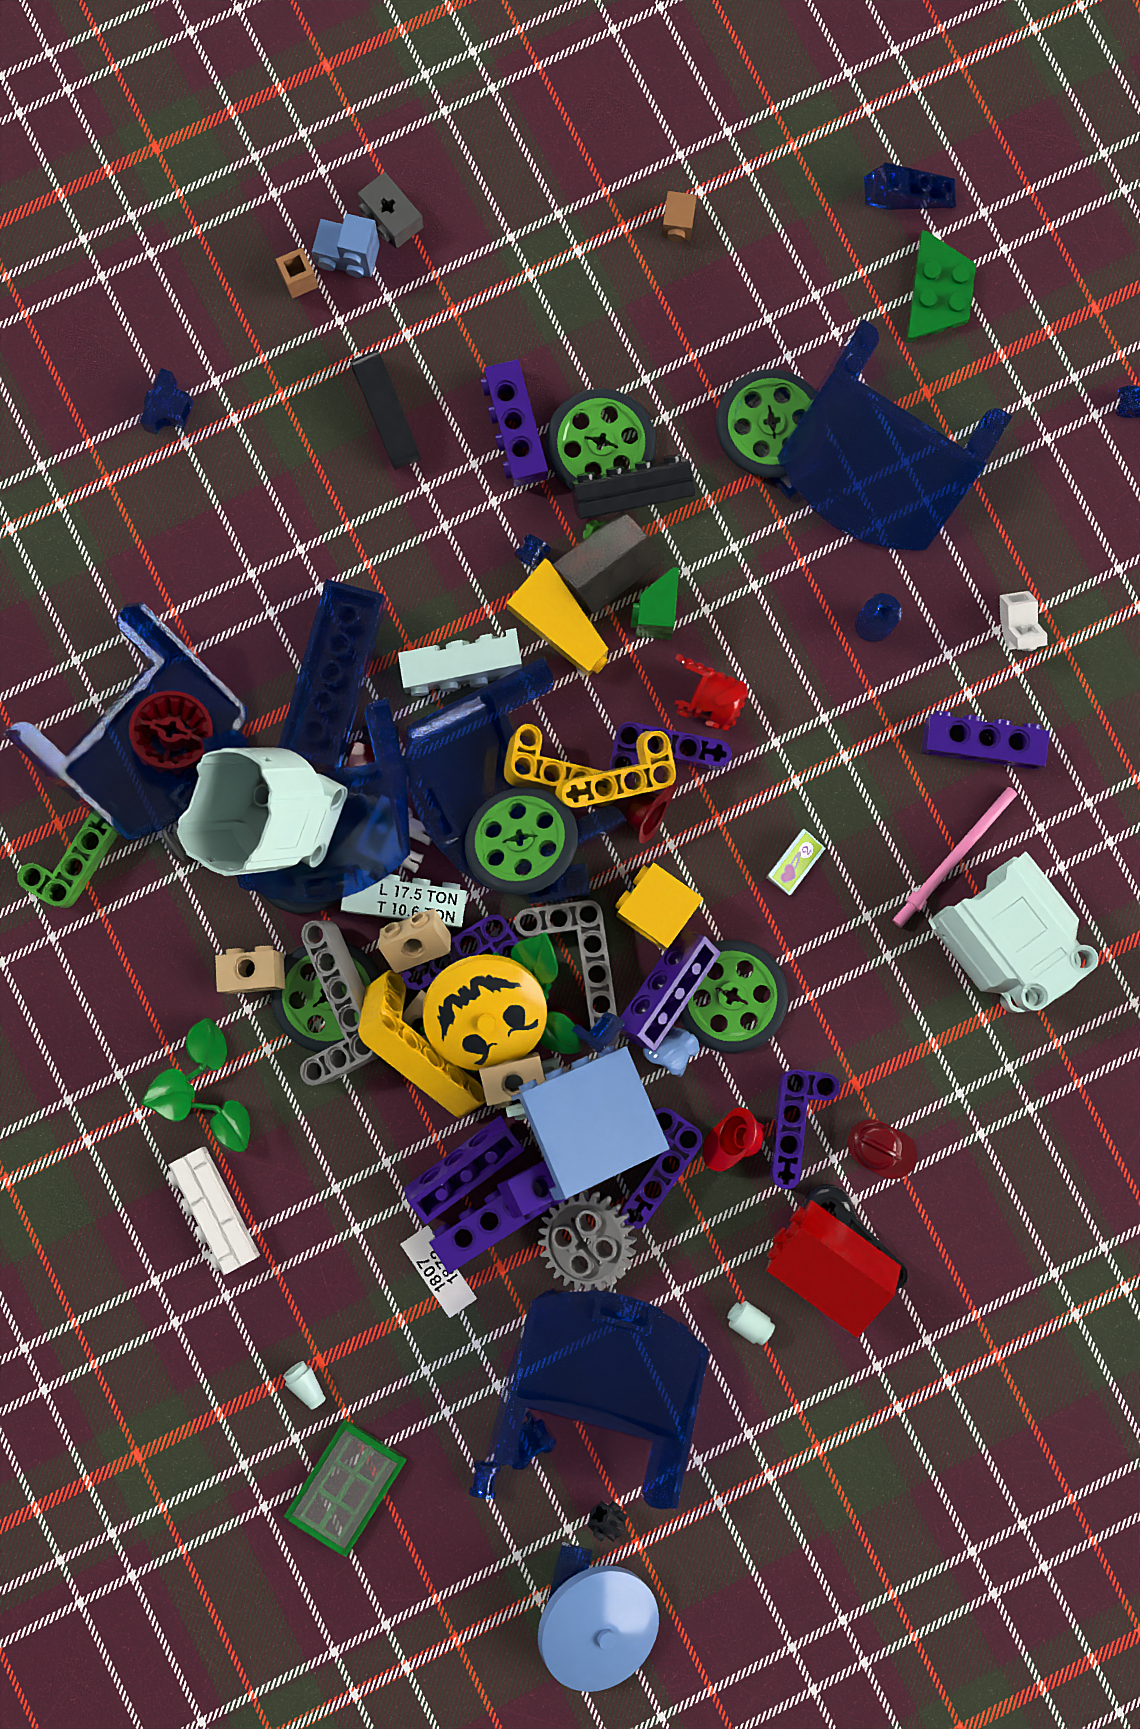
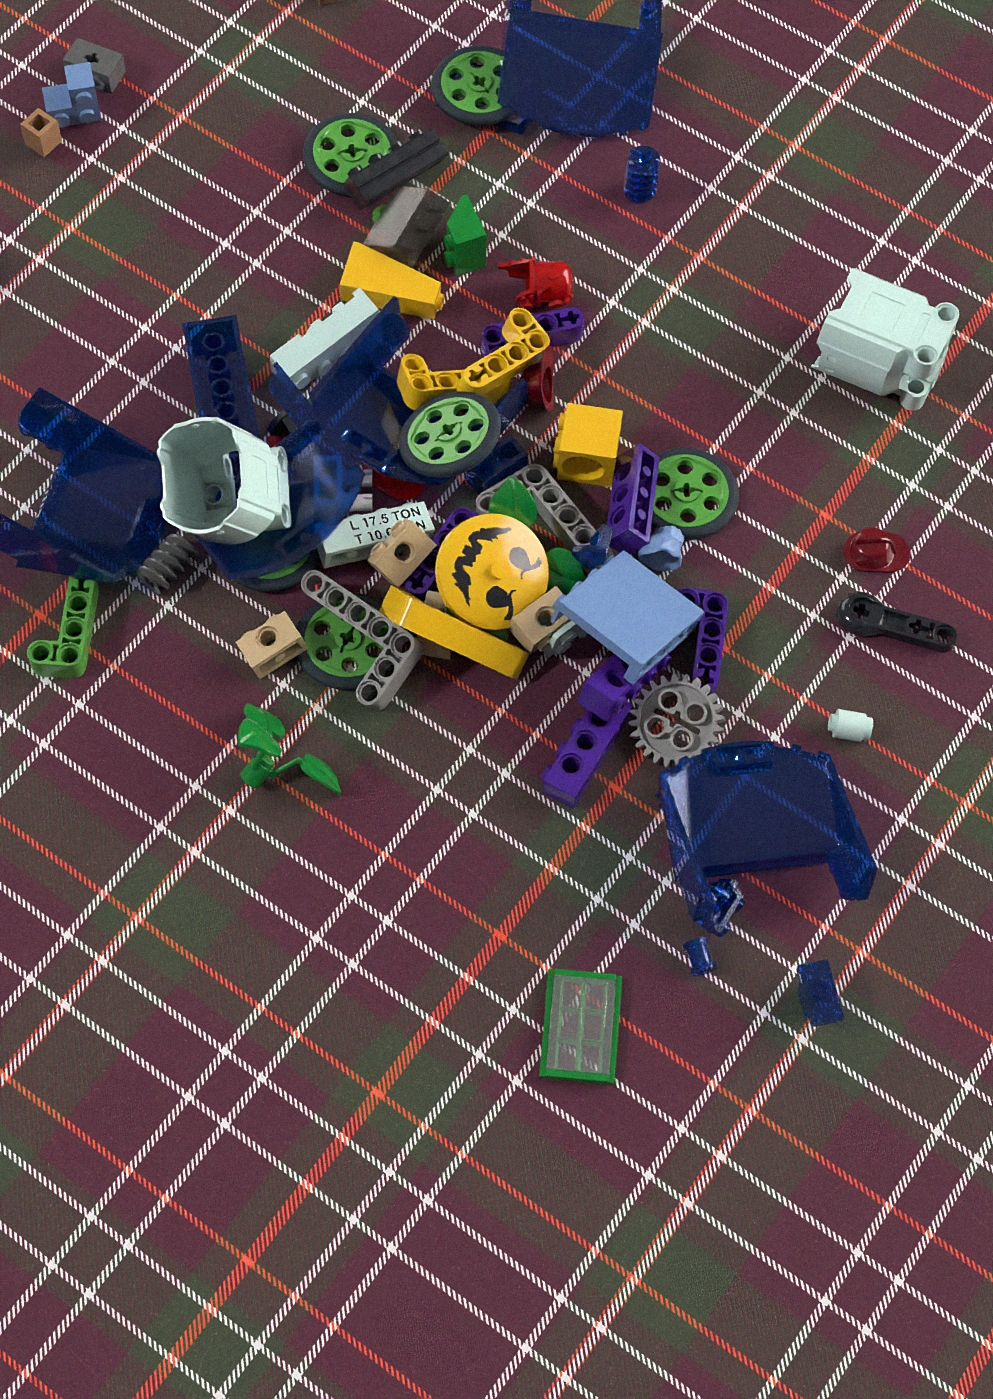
camera: 25 degrees left, 20 degrees down
dark red gear [129,691,213,775] -> none
white brick [167,1146,260,1275] -> none
light aqua cone [283,1361,326,1410] -> none
black beam [350,349,422,471] -> none
white sticker [400,1225,477,1318] -> none
dark purple brick [403,1115,525,1224] -> none
dark purple brick [480,359,548,488] -> none
clear blue wheel [514,533,551,569] -> none
medium blue dish [538,1565,659,1692] -> none
black gear [587,1501,628,1542] -> none
red piece [702,1107,766,1172] -> none
slope [766,829,825,896] -> none
red brick [766,1200,901,1338] -> none
dark purple beam [769,1069,840,1189] -> none
bright pink bar [892,787,1017,928] -> none
dark purple brick [921,711,1050,770] -> none
white brick [1000,591,1047,651] -> none

